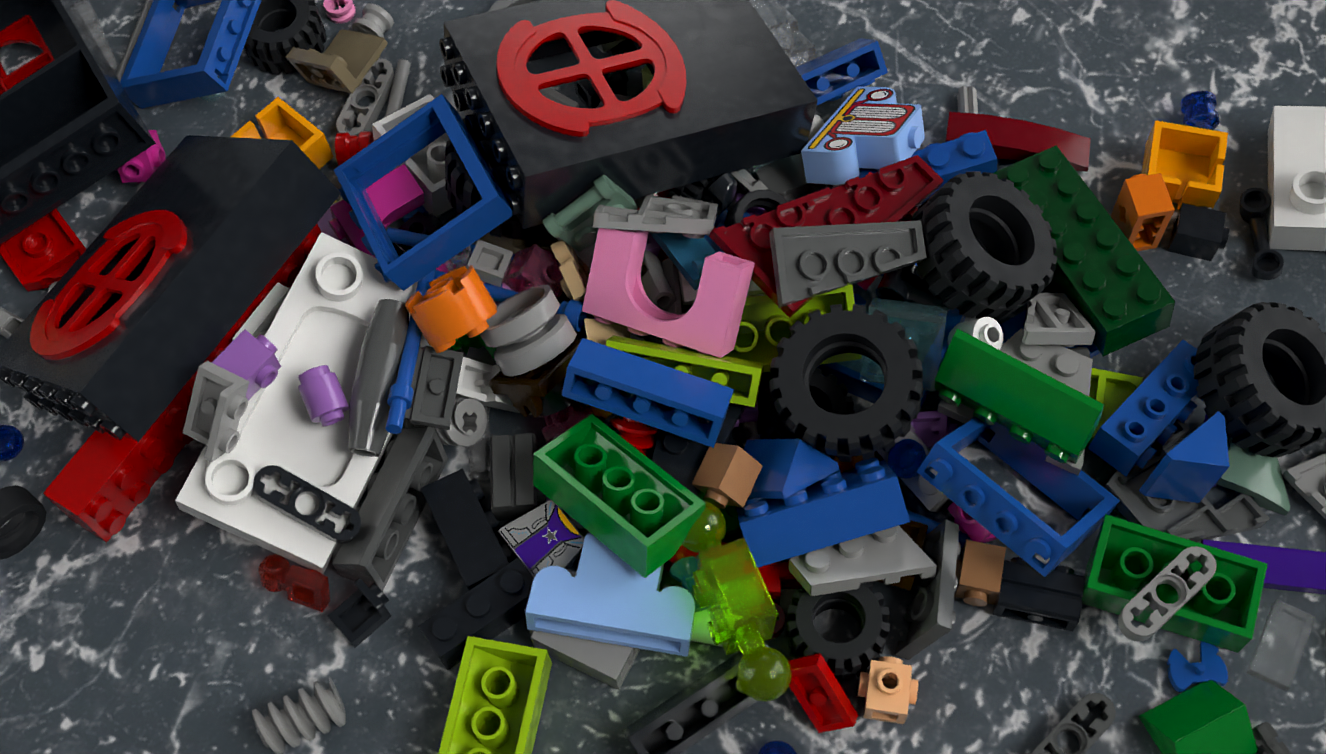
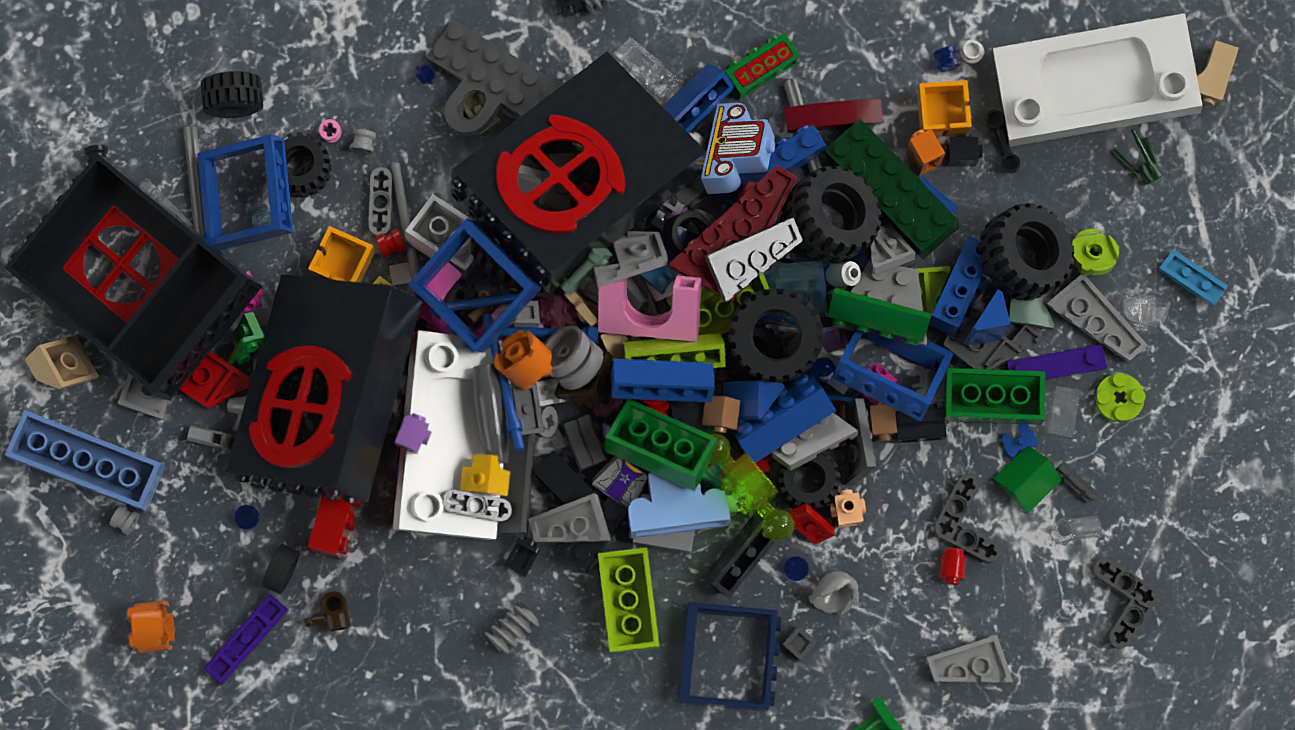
camera: 25 degrees left, 15 degrees up
light grey bracket [183,361,249,462] -> none
clear red plate [258,554,330,612] -> none
dark tan bracket [286,29,388,94] -> none
medium lavender brick [298,365,349,427] -> none
light grey beam [1118,546,1216,642] -> none
none -> green bracket [228,312,264,364]
none -> dark brown piece [304,591,351,632]
none -> yellow brick [460,454,510,496]
none -> light grey wing [528,493,611,543]
none -> green brick [725,33,800,100]
none -> white plate [960,40,984,64]

